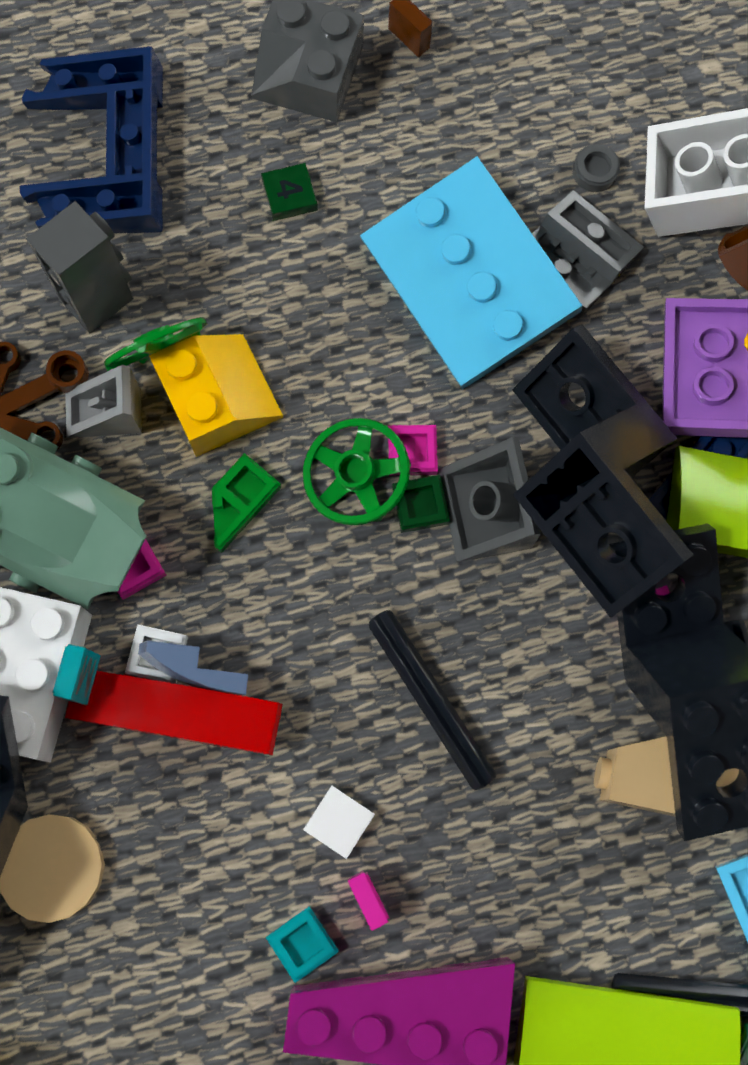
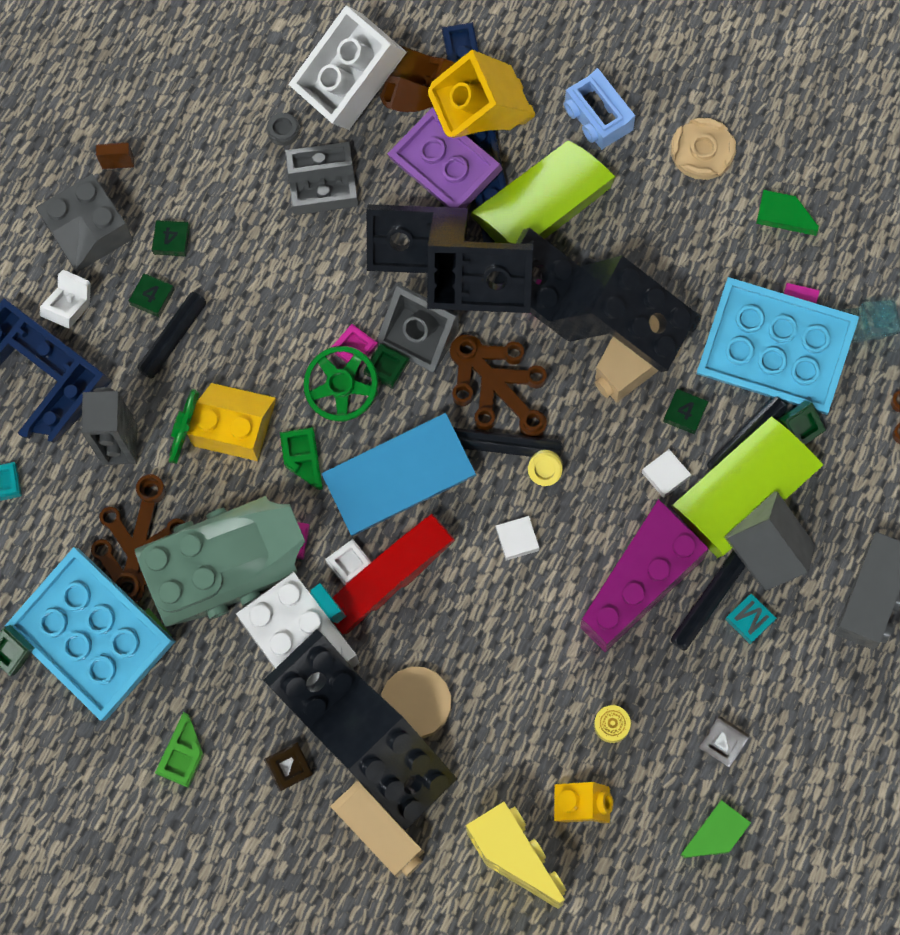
camera: 40 degrees left, 5 degrees down
light grey slope [65,365,142,438] -> none
sand blue slope [138,641,248,695] -> none
teal tile [265,905,339,983] -> none
dark pink tile [347,871,389,931] -> none
medium azure plate [360,156,582,389] -> none
none -> white bracket [40,270,91,329]
none -> black axle [137,292,206,379]
none -> dark green tile [152,220,190,257]
none -> dark azure tile [321,413,477,536]
none -> reddish brown plant [450,335,547,437]
none -> light yellow tile [528,450,563,486]
none -> white tile [642,449,691,498]
none -> dark green tile [663,389,708,435]

